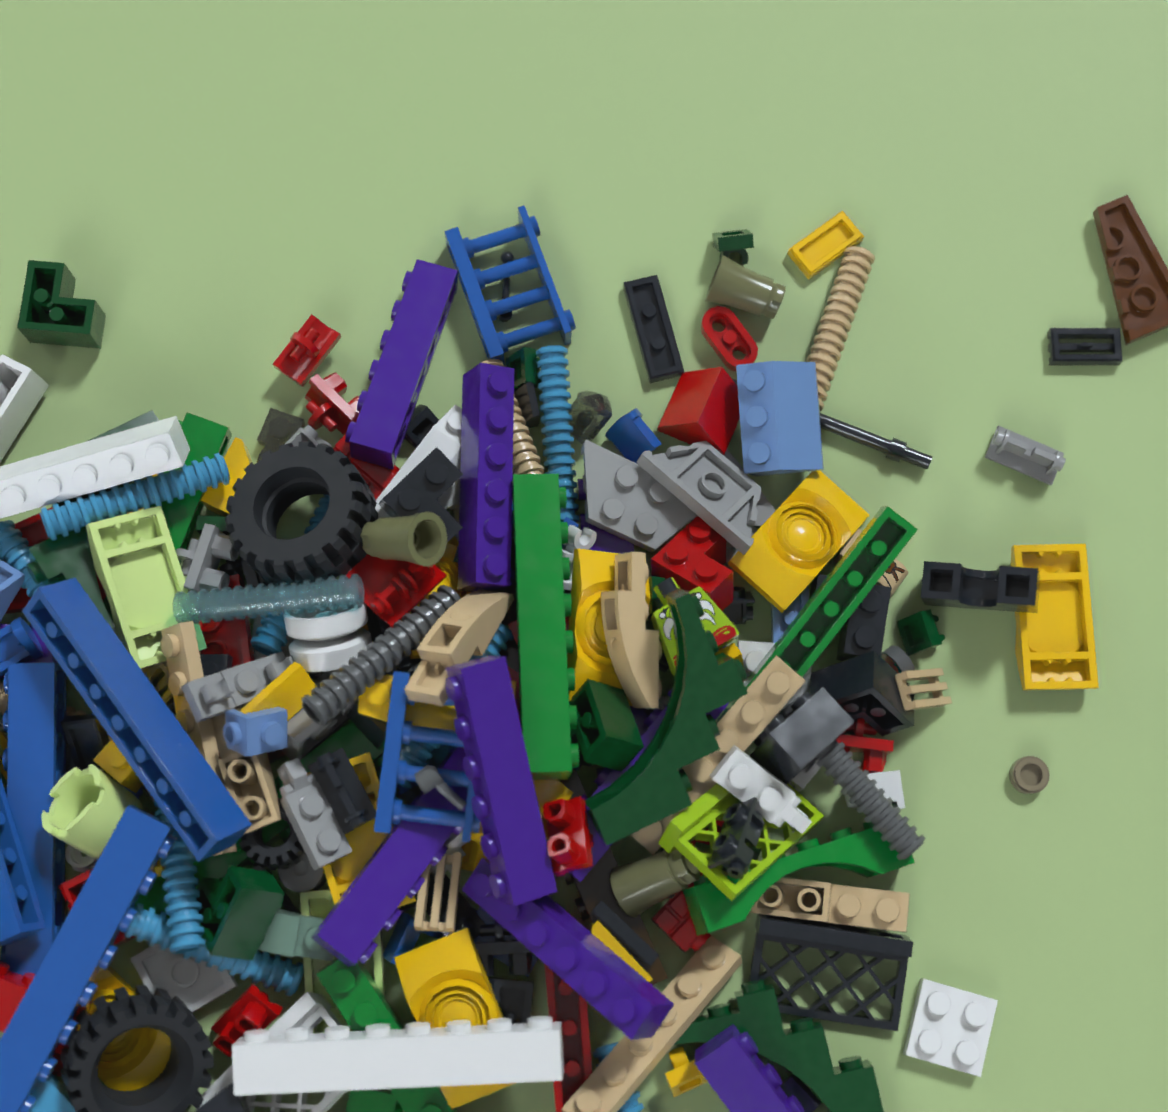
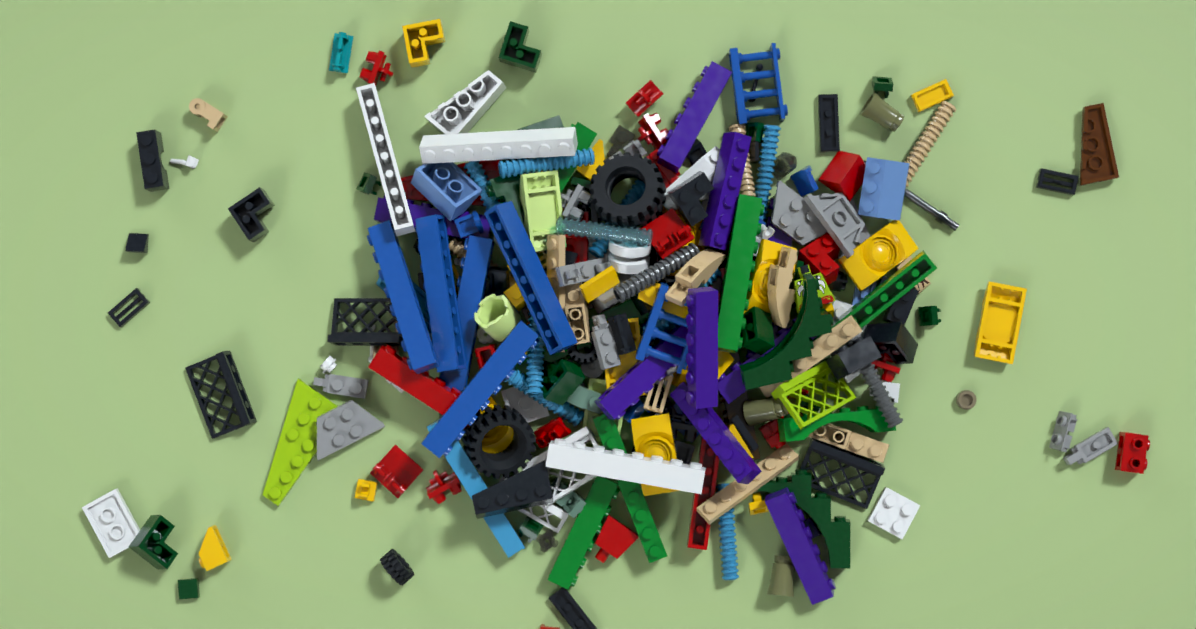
camera: 25 degrees right, 10 degrees up
medium blue bracket [223,707,288,757] -> none
olive plant [361,512,447,566] -> none
dark grey hand [415,766,466,810] -> none
red hips [543,796,594,877] -> none
red plate [701,306,758,372] -> none
black hinge [707,797,764,879] -> none
white hinge [710,745,812,834] -> none
dark grey tile [881,645,915,673] -> none
tan tile [895,668,952,711] -> none
black arch [921,561,1040,613] -> none
light grey hinge [985,426,1066,485] -> none

